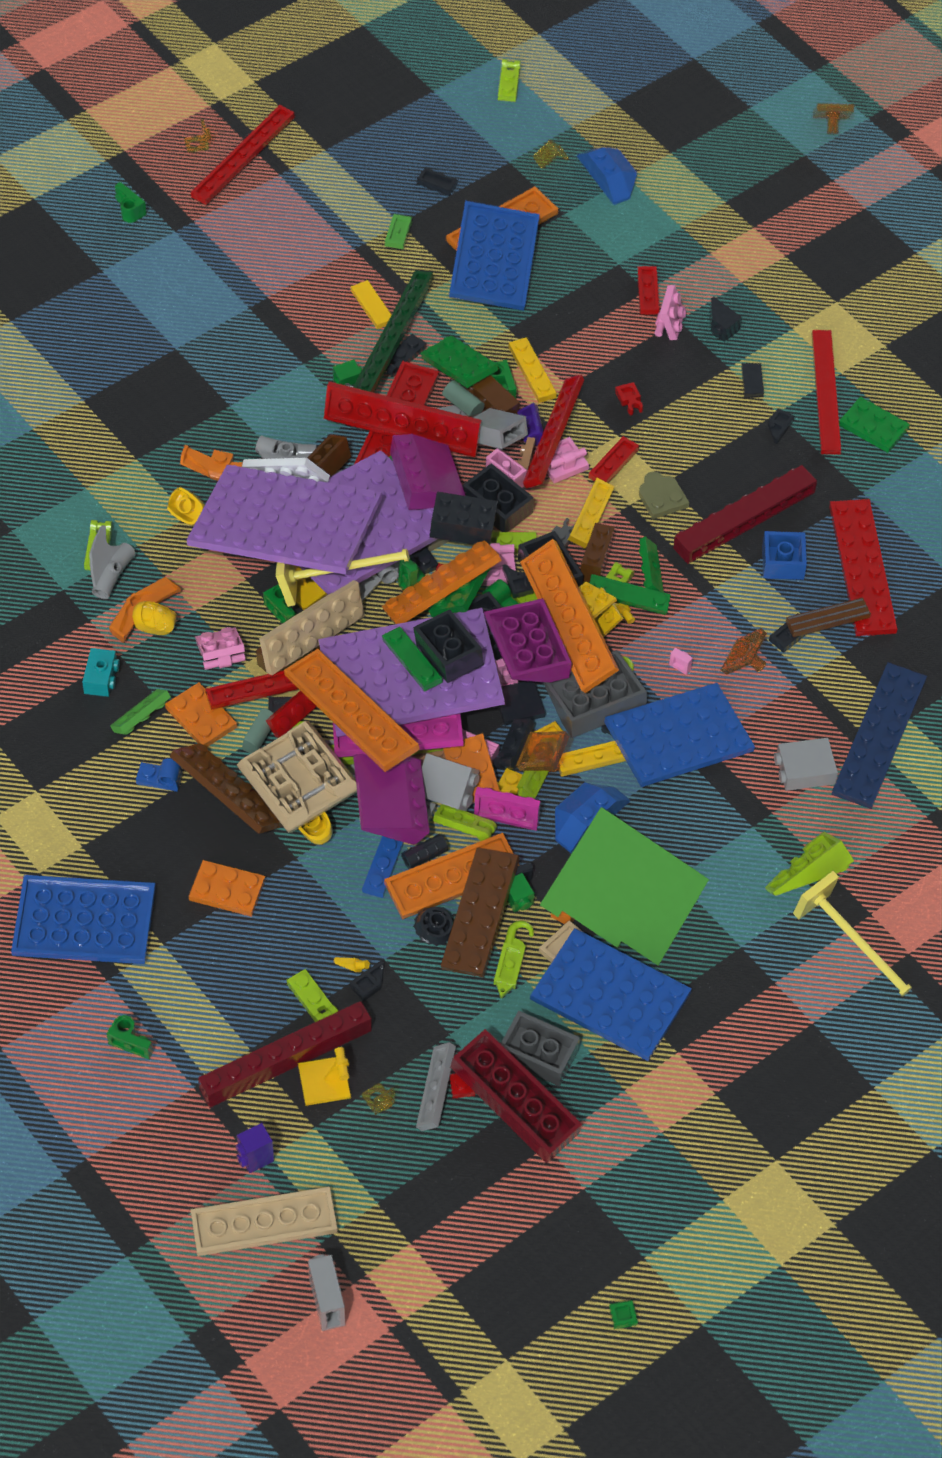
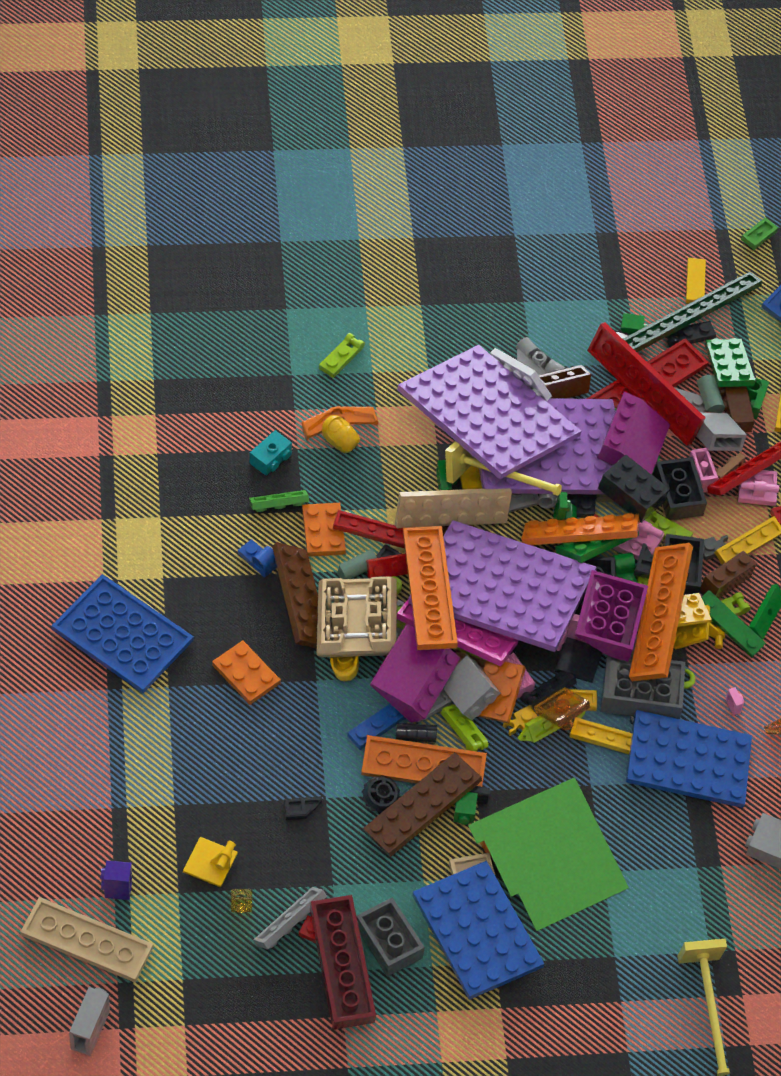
camera: 30 degrees right, 0 degrees up
light grey pin [89,525,135,599] -> none
green plate [107,1015,153,1060] -> none
green plate [115,182,146,223] -> none
yellow piece [167,487,205,525] -> none
orange plate [180,445,243,481] -> none
clear yellow bracket [184,119,211,153] -> none
red plate [191,105,295,205] -> none
bright pink plate [195,627,245,670] -> none
dark red brick [198,1001,371,1108] -> none
lime plate [287,969,338,1022] -> none
yellow bar [333,957,370,972] -> none
green plate [382,626,443,692] -> none
black brick [413,609,484,683] -> none
dark pink plate [474,787,540,831] -> none
lime plate [494,921,534,998] -> none
dark purple brick [517,402,543,445] -> none
blue wedge [555,782,630,853] -> none
lime wedge [765,832,854,896] -> none

